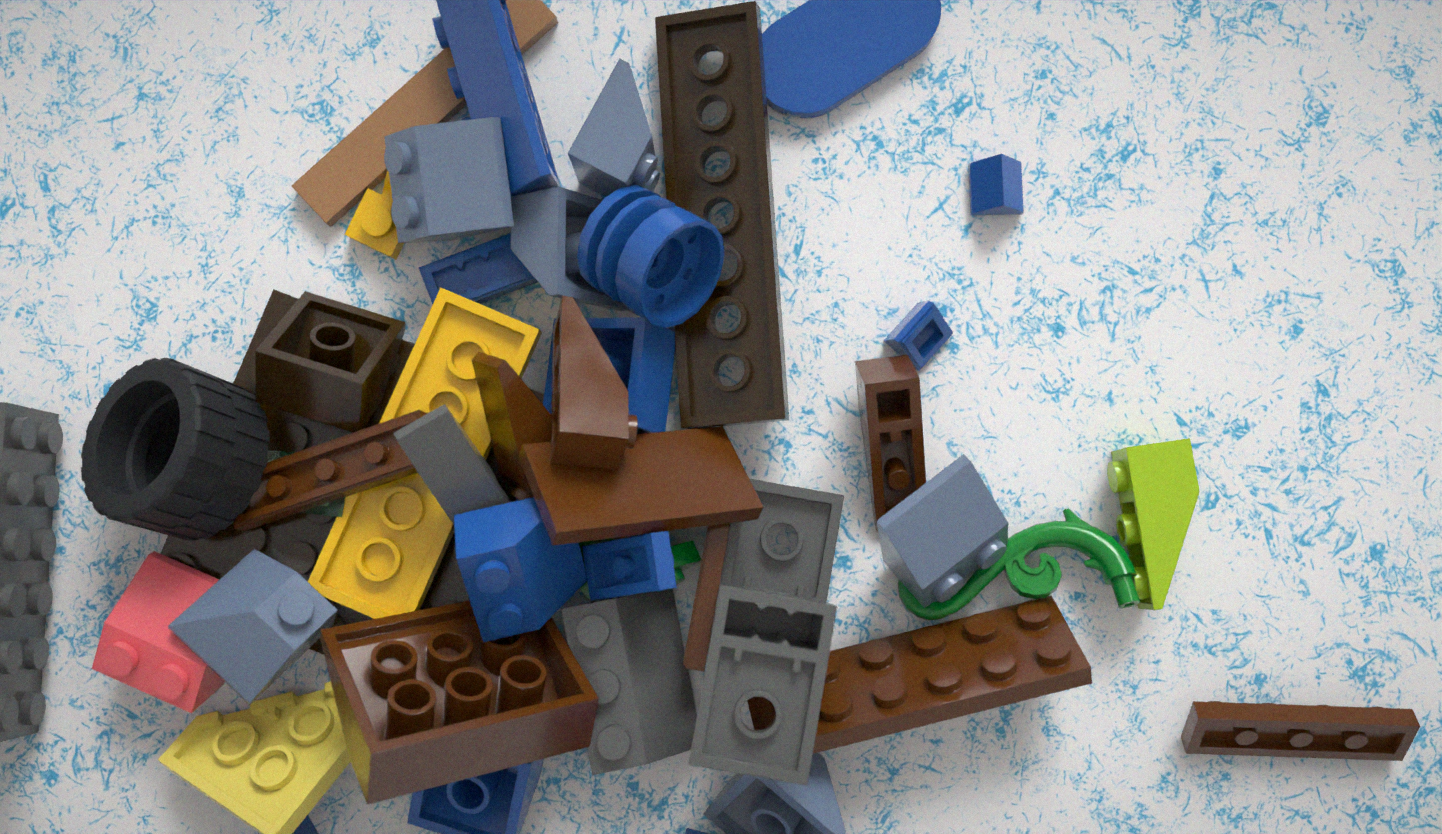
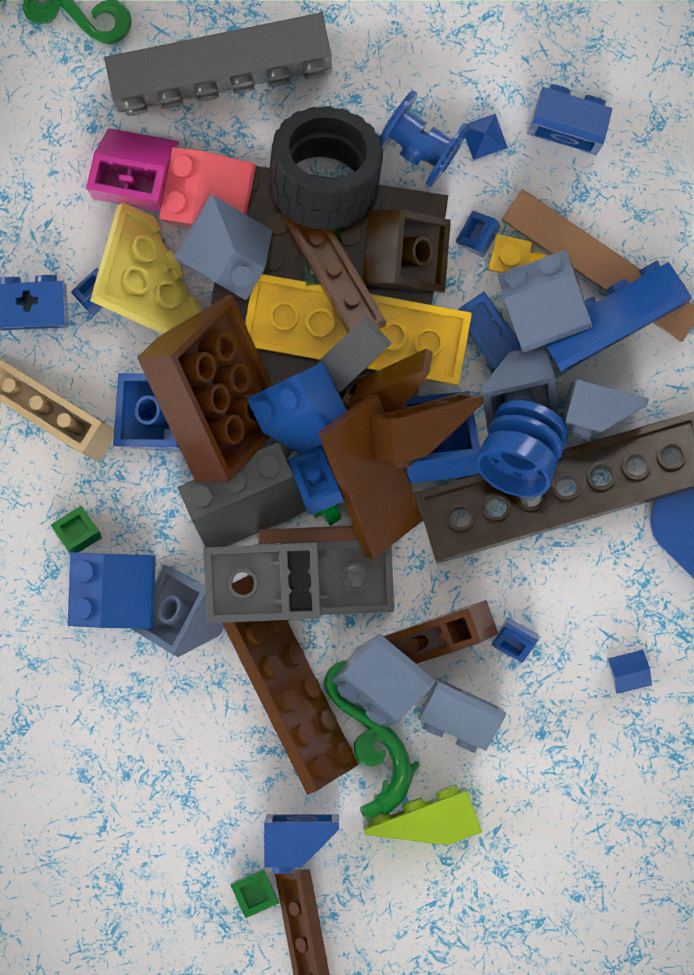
camera: 80 degrees right, 5 degrees up
none -> dark pink slope [86,128,179,212]
none -> green plate [230,868,279,918]
none -> blue slope [264,814,339,874]
none -> blue hose [380,90,469,187]
none -> sand blue slope [418,678,507,753]
none -> blue slope [455,211,501,258]
none -> blue slope [465,114,508,161]
none -> blue slope [527,84,613,155]

